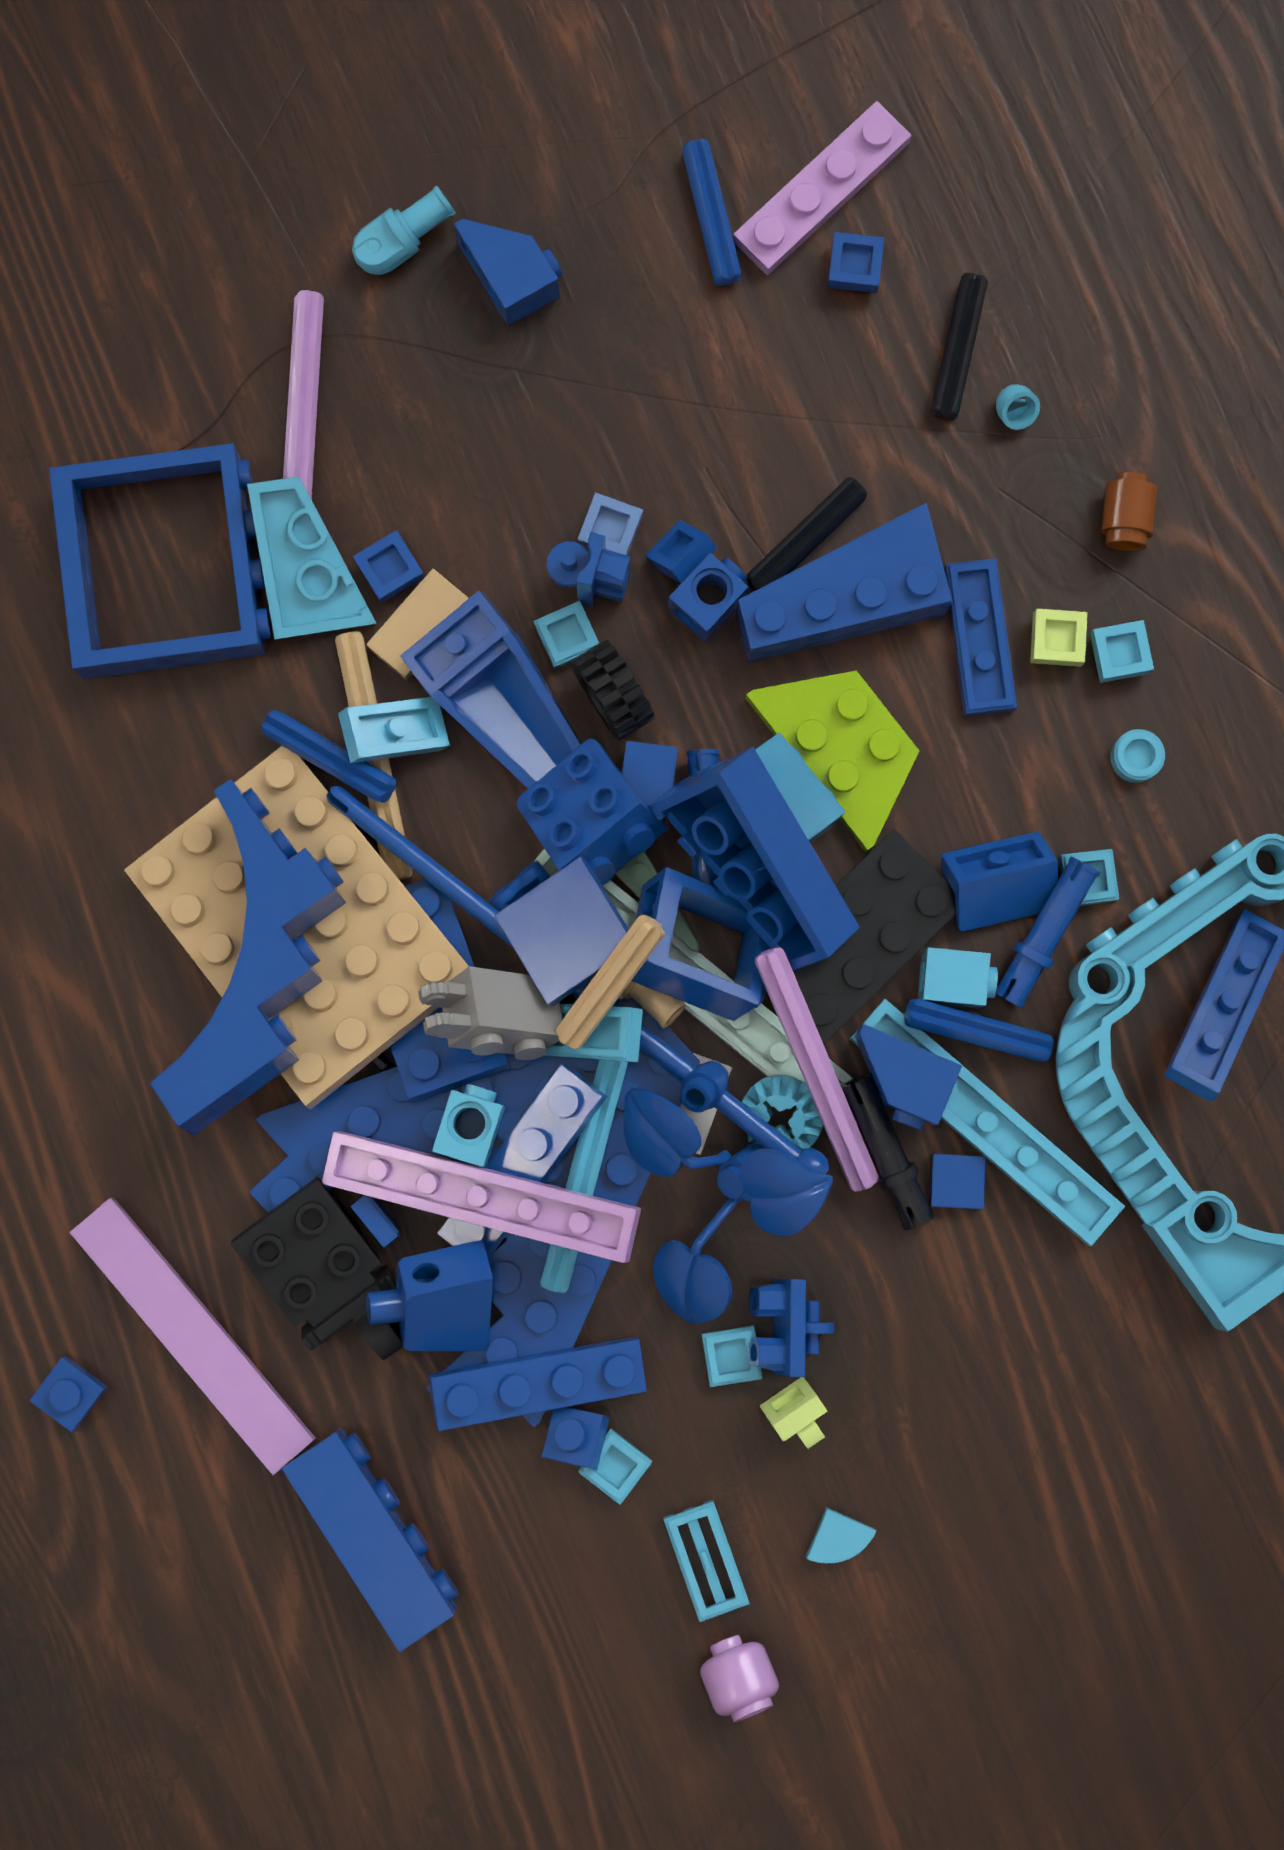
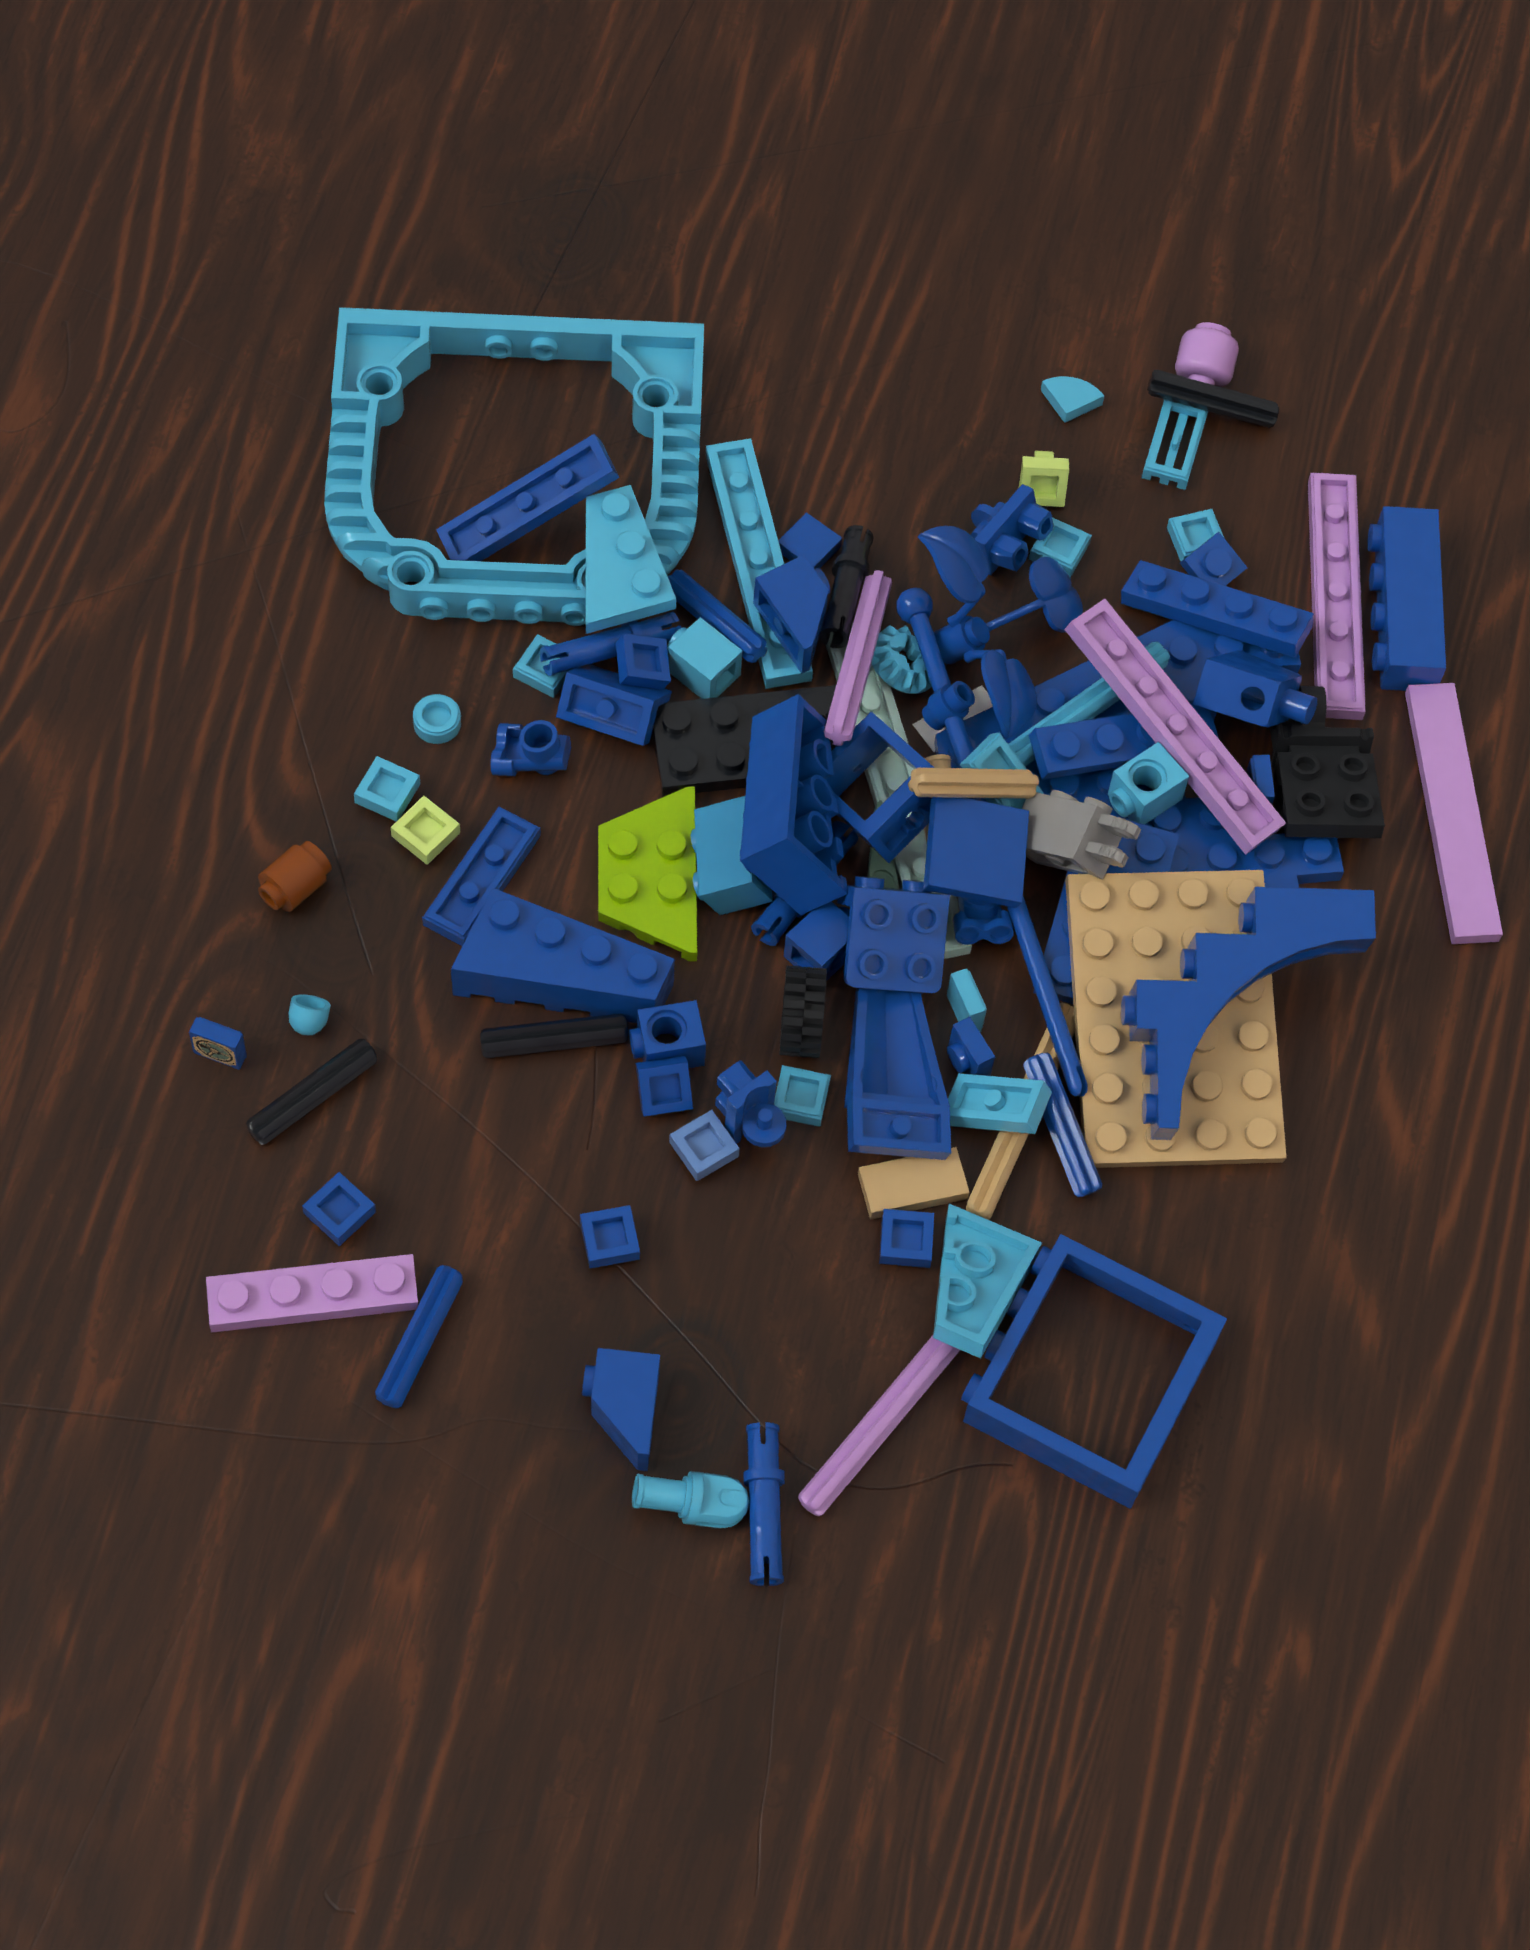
camera: 145 degrees left, 20 degrees down
none -> blue tile [189,1017,247,1070]
none -> blue plate [491,720,571,776]
none -> blue plate [580,1205,640,1268]
none -> medium azure wing [586,485,676,634]
none -> blue plate [615,633,671,690]
none -> blue pin [743,1422,785,1586]
none -> medium azure tile [947,968,987,1032]
none -> blue plate [947,1017,995,1076]
none -> black axle [1147,370,1279,428]
none -> lavender tile [1308,473,1366,720]

